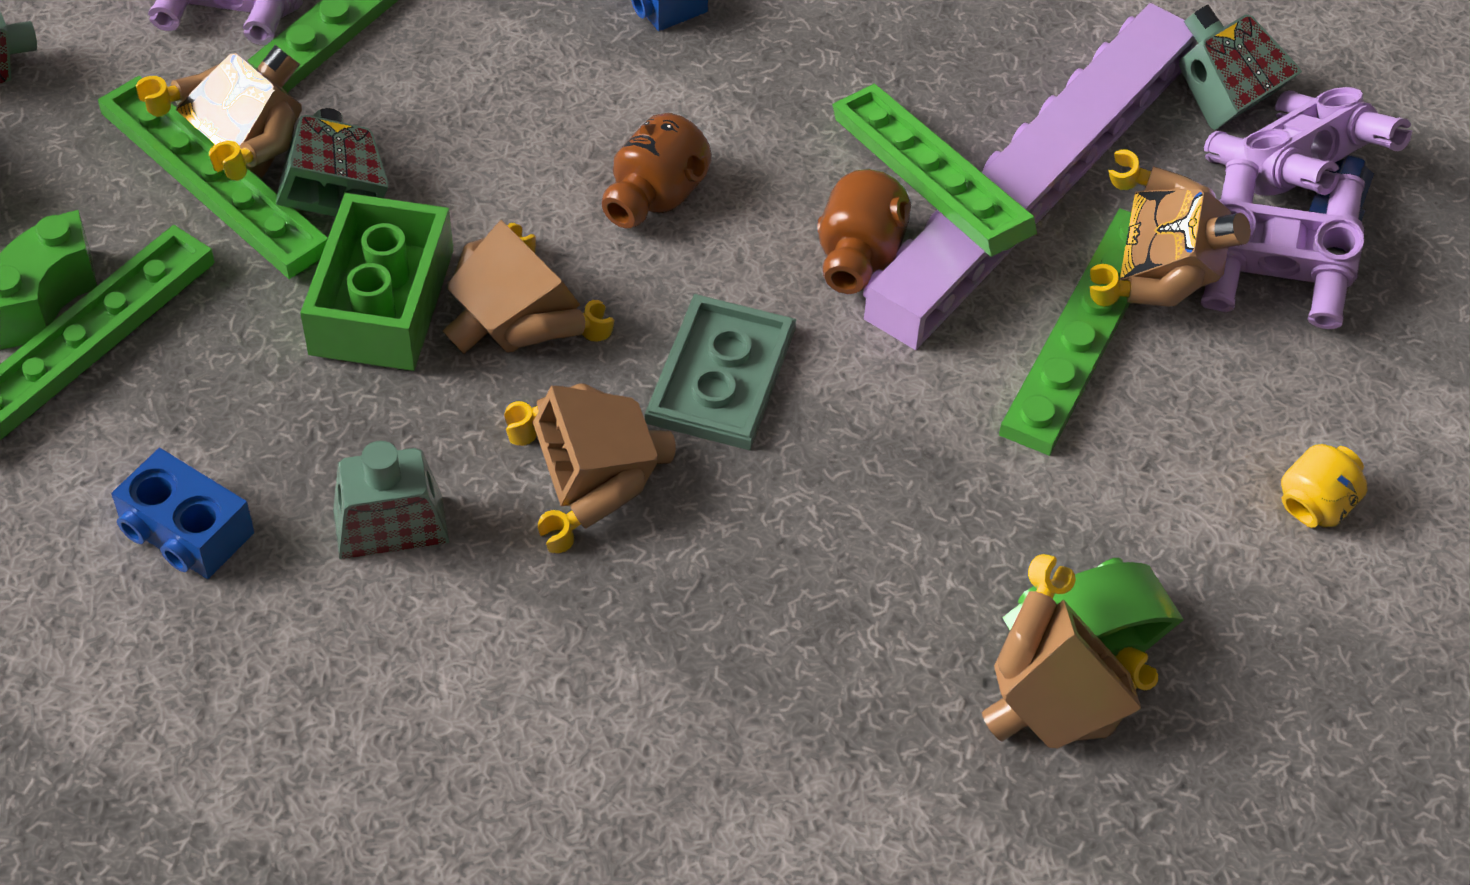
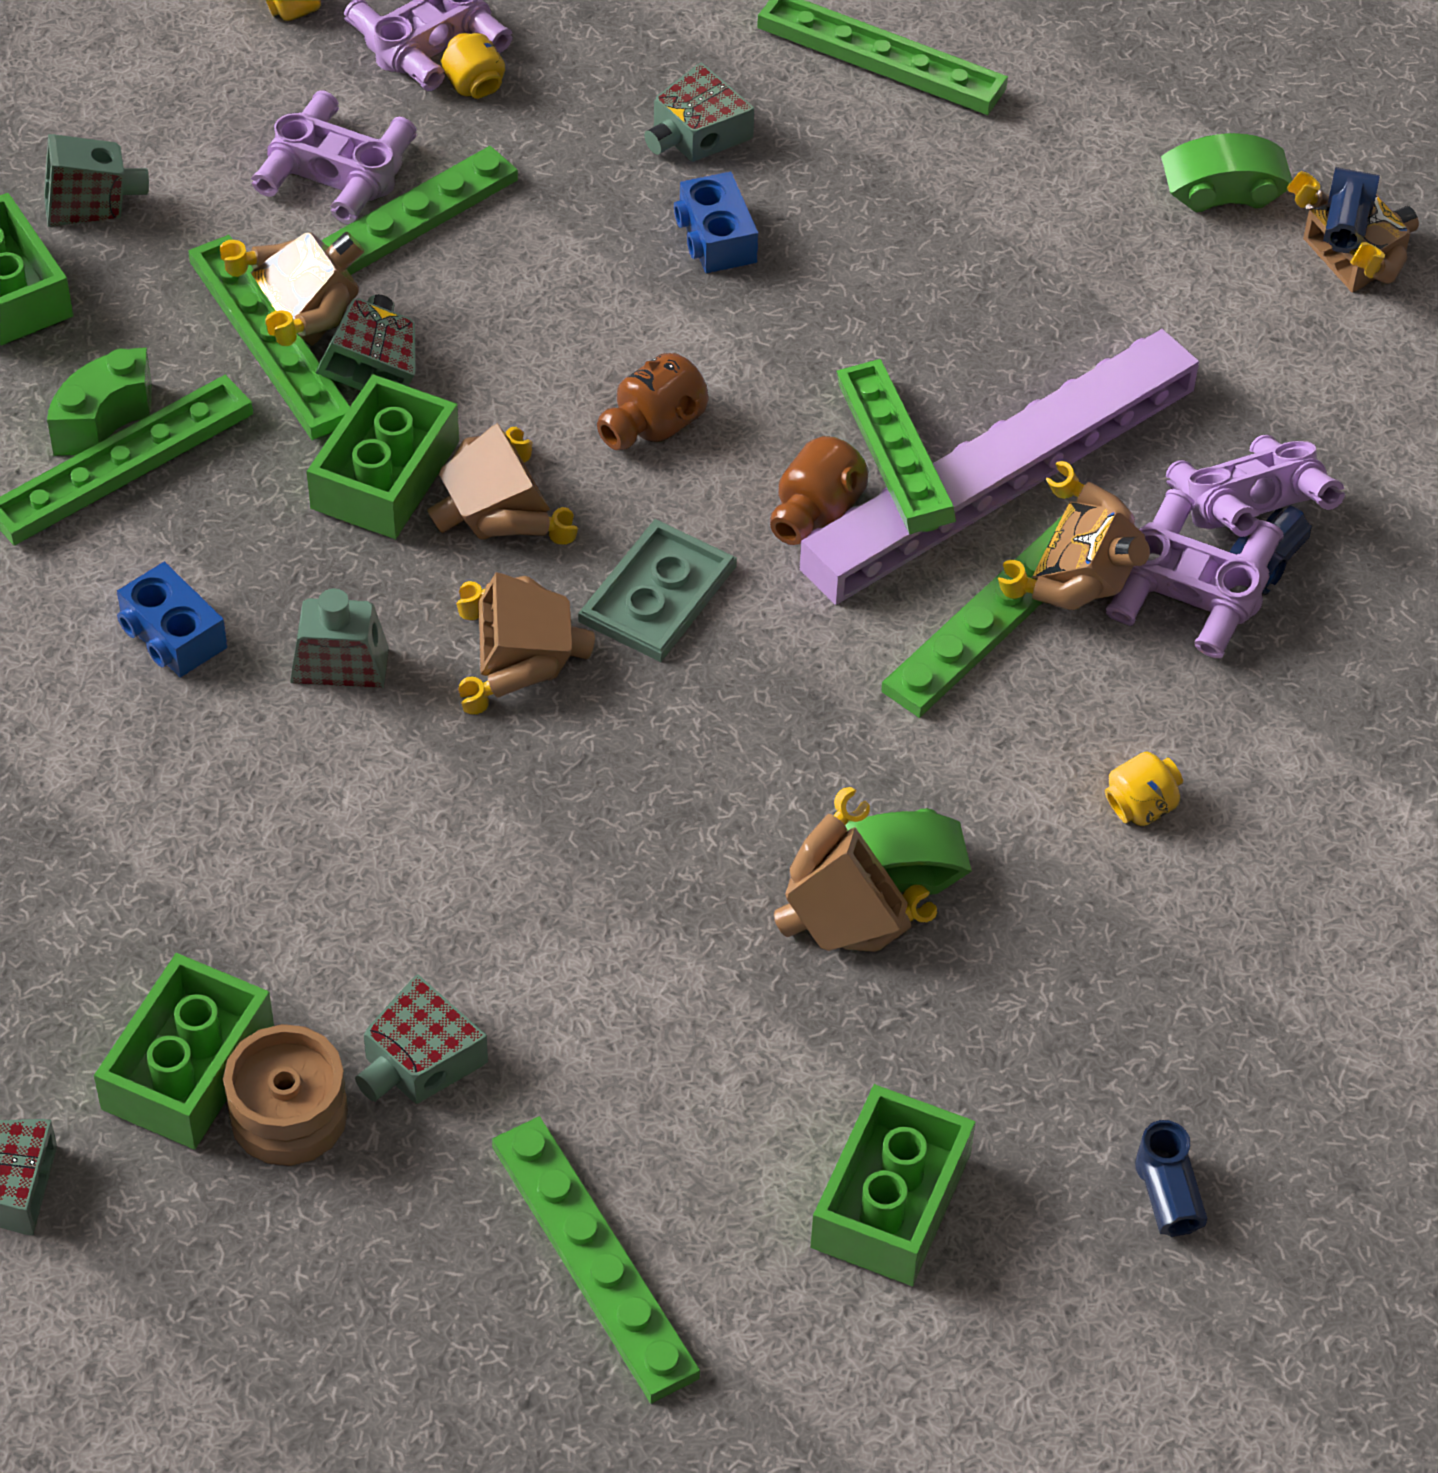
camera: 15 degrees right, 0 degrees up
sand green torso [1179,4,1302,130] -> none

